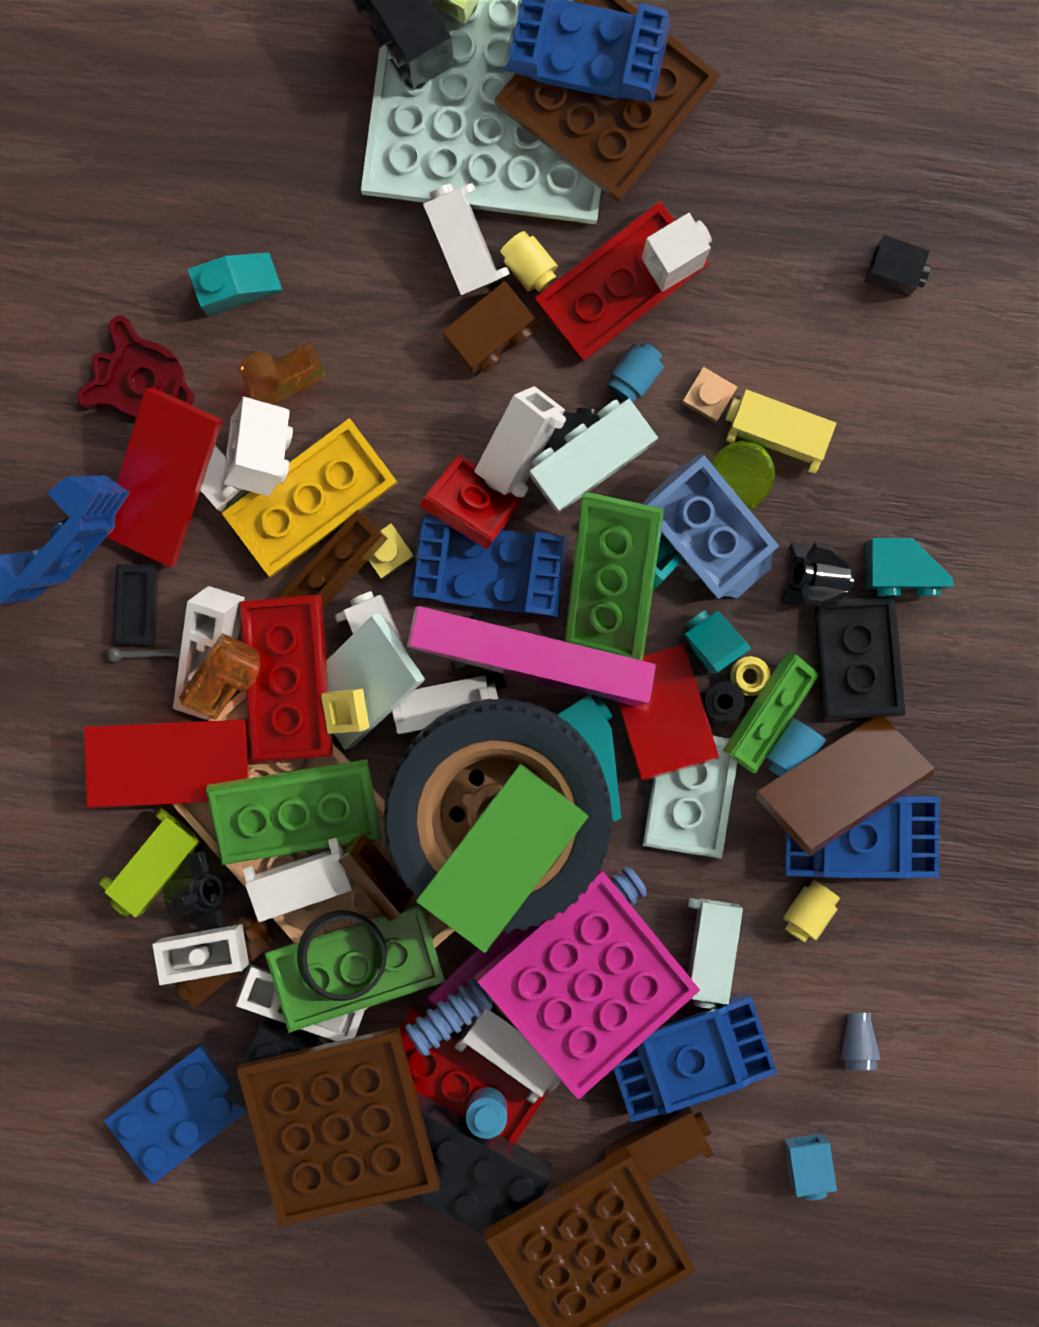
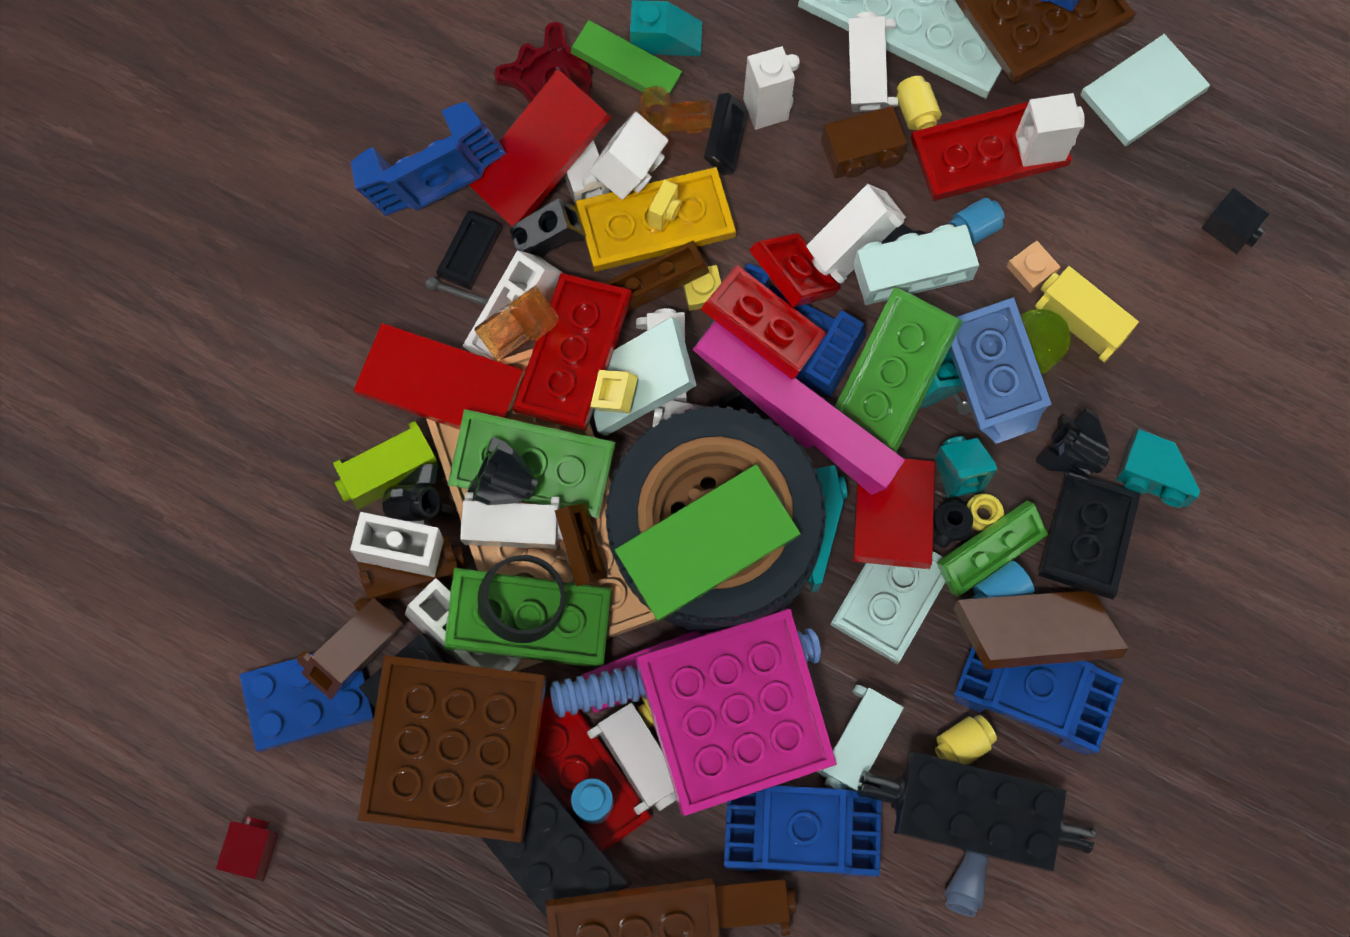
camera: 20 degrees right, 15 degrees down
none -> dark red brick [216,816,278,882]
none -> reddish brown brick [297,597,403,700]
none -> black brick [467,436,538,505]
none -> black leg [510,198,586,257]
none -> bright green tile [571,20,682,104]
none -> light yellow plate [648,179,681,231]
none -> red tile [700,265,826,380]
none -> black tile [704,93,748,175]
none -> white brick [743,46,800,130]
none -> black plate [857,751,1096,872]
none -> light aqua tile [1080,34,1210,147]

